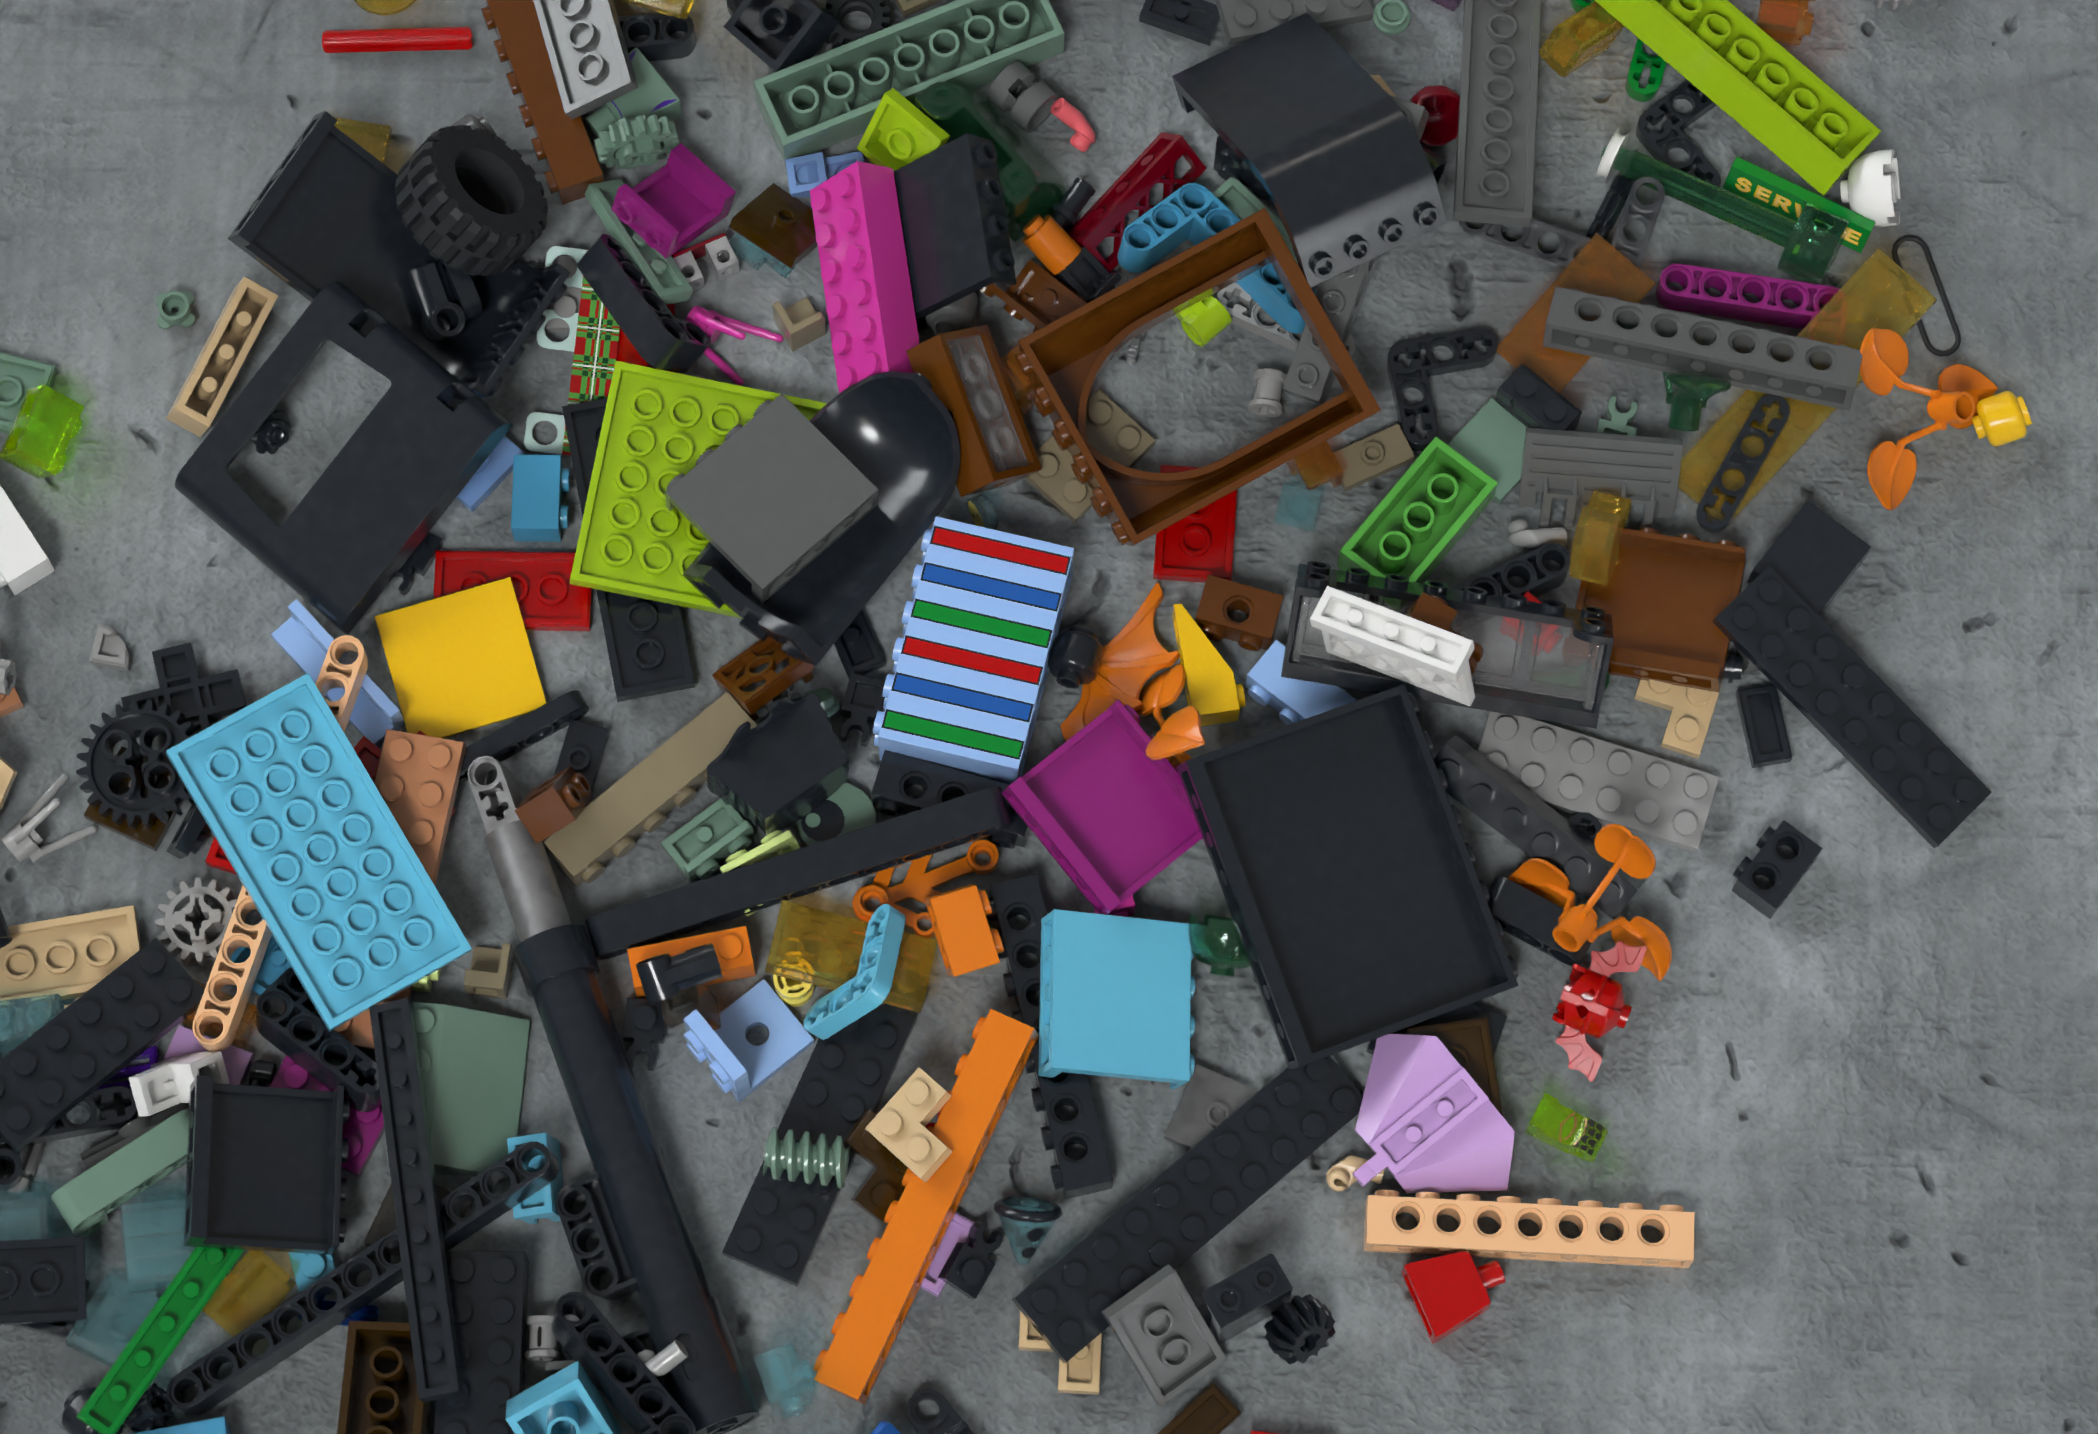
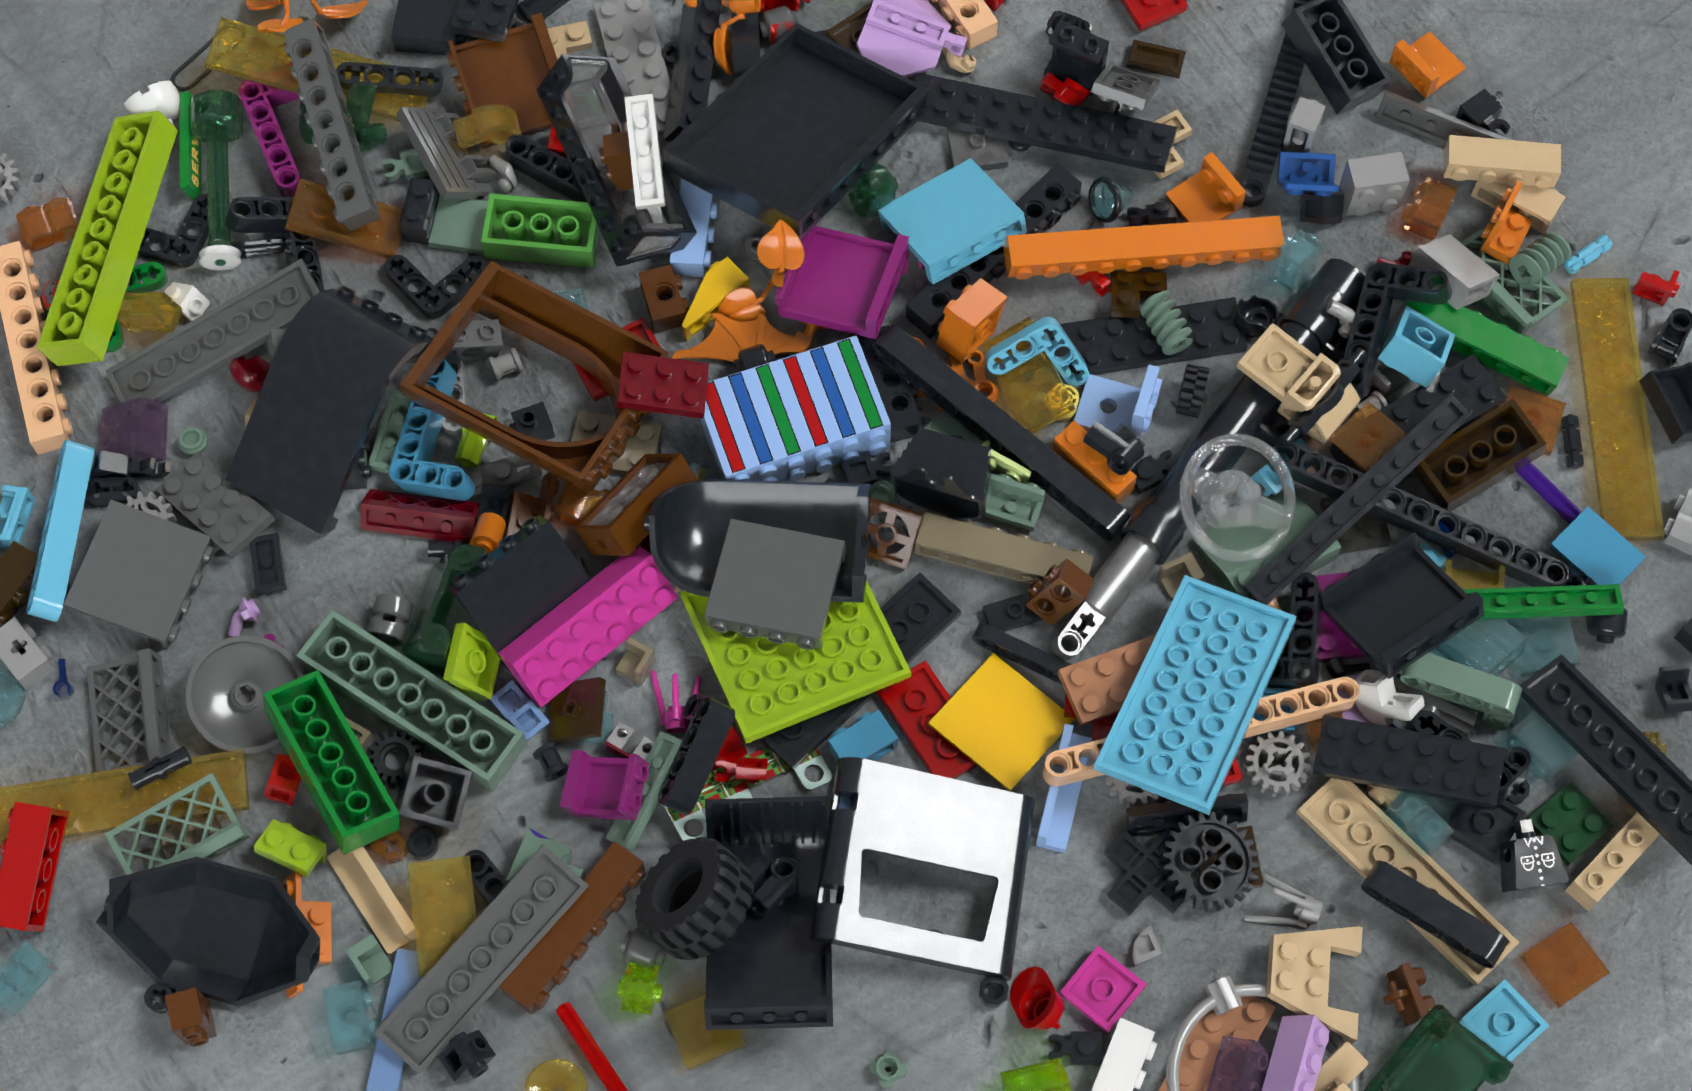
camera: 120 degrees left, 5 degrees down
tan brick [166,277,278,437] -> none
sand green gear [594,114,679,170] -> none
tan plate [865,1067,952,1183] -> none
coral arm [1050,98,1096,152] -> none
none -> white bracket [158,282,210,322]
none -> black brick [509,401,555,441]
none -> black bush [532,742,569,782]
none -> dark red plate [617,352,709,419]
none -> clear neon green brick [617,962,663,1015]
none -> red plate [715,757,768,783]
none -> dark grey head [758,6,799,44]
none -> black tile [979,975,1009,1008]
none -> red piece [1010,966,1064,1030]
none -> red plate [1040,73,1090,107]
none -> black plate [1048,1031,1102,1065]
none -> dark pink plate [1059,946,1147,1034]
none -> orange bracket [1166,152,1246,222]
none -> black tyre [1176,363,1210,418]
none -> clear piece [1180,434,1296,563]
none -> black hair [1235,295,1279,336]
none -> tan piece [1236,323,1367,446]
none -> clear orange piece [1329,401,1407,472]

